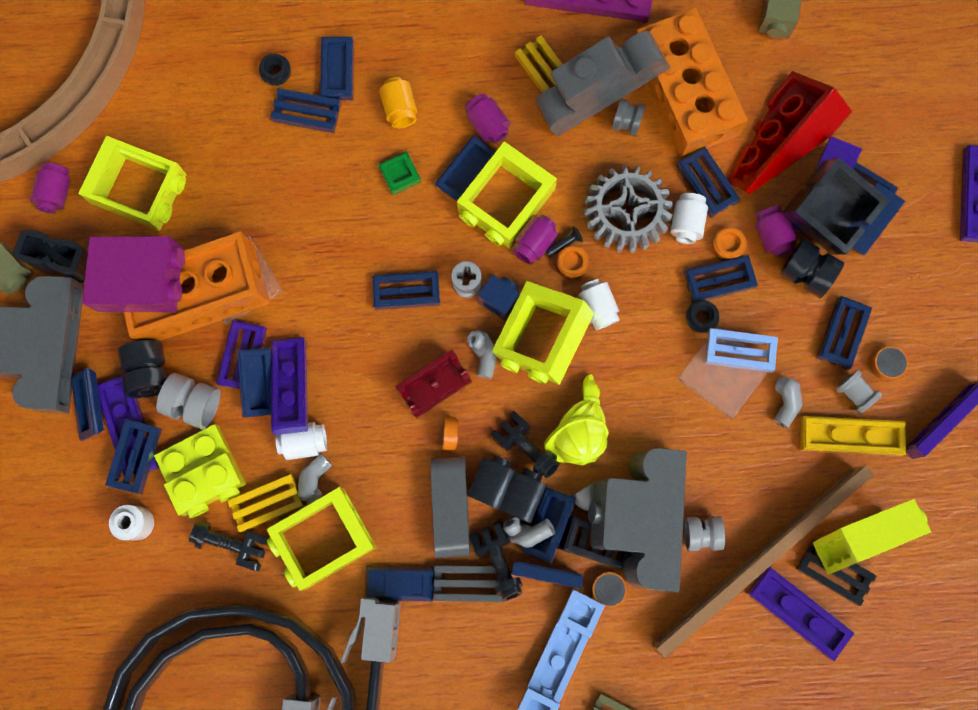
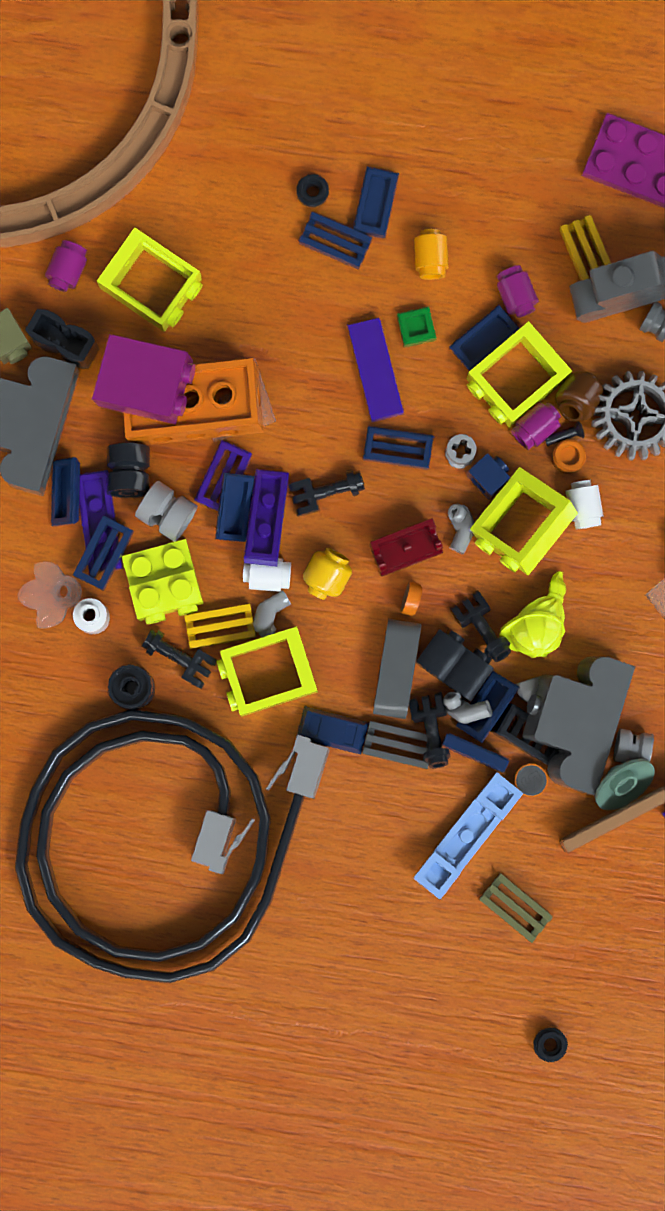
camera: 10 degrees right, 5 degrees up
none -> clear plate [17,562,82,629]
none -> black wheel [108,664,156,710]
none -> black hinge [288,469,365,517]
none -> yellow head [303,548,352,600]
none -> dark purple tile [348,318,404,422]
none -> reddish brown head [555,372,604,422]
none -> sand green dish [595,759,655,810]

